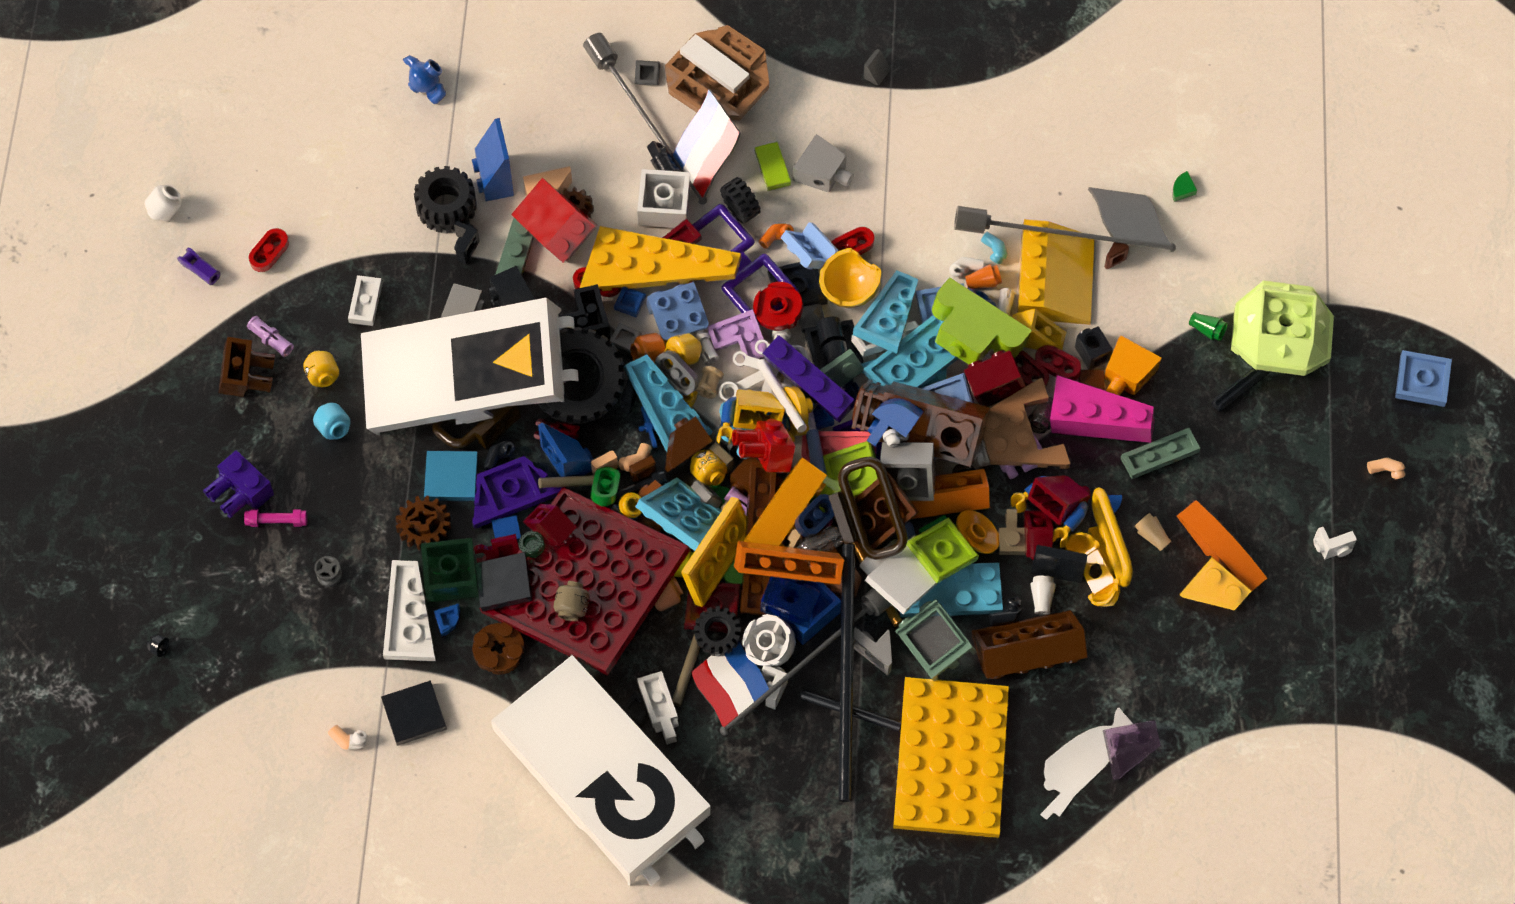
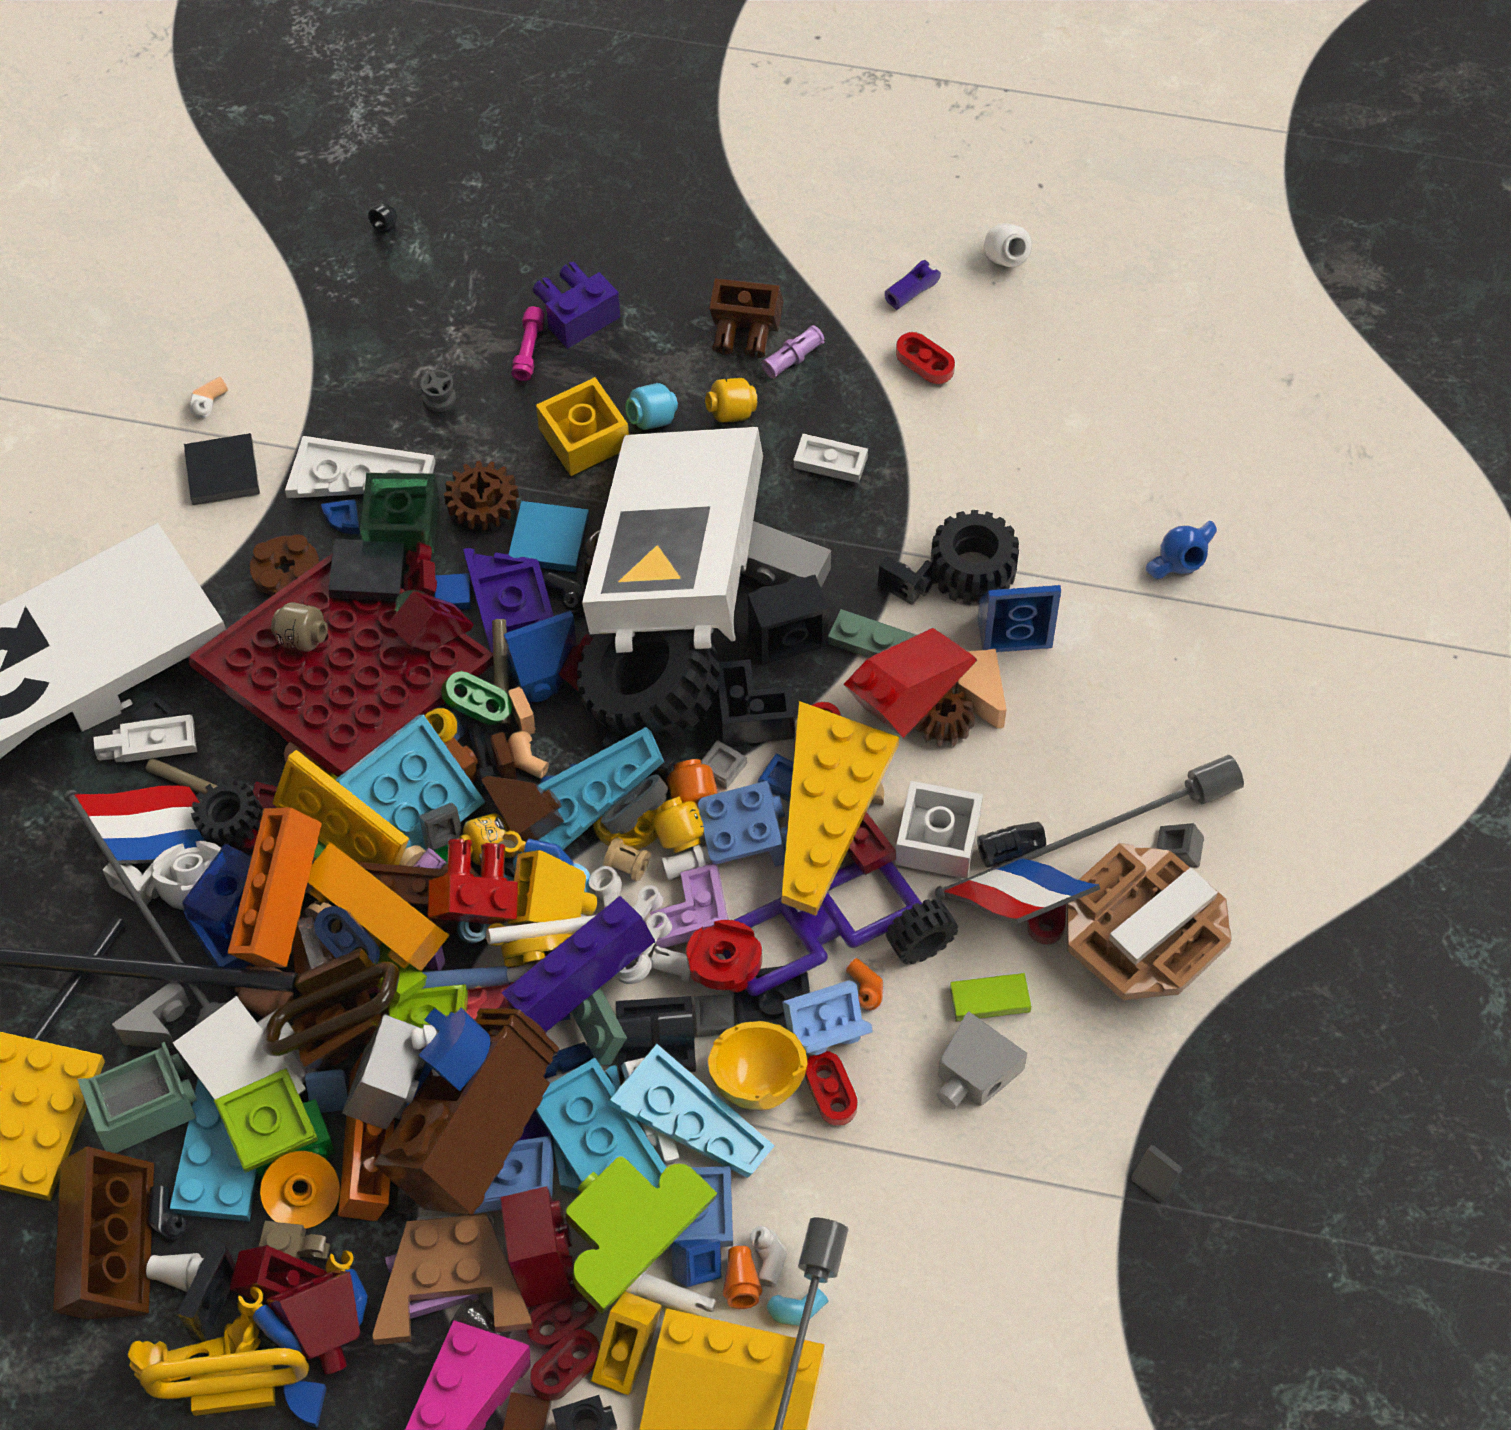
camera: 100 degrees right, 5 degrees down
none -> yellow brick [536,377,629,476]

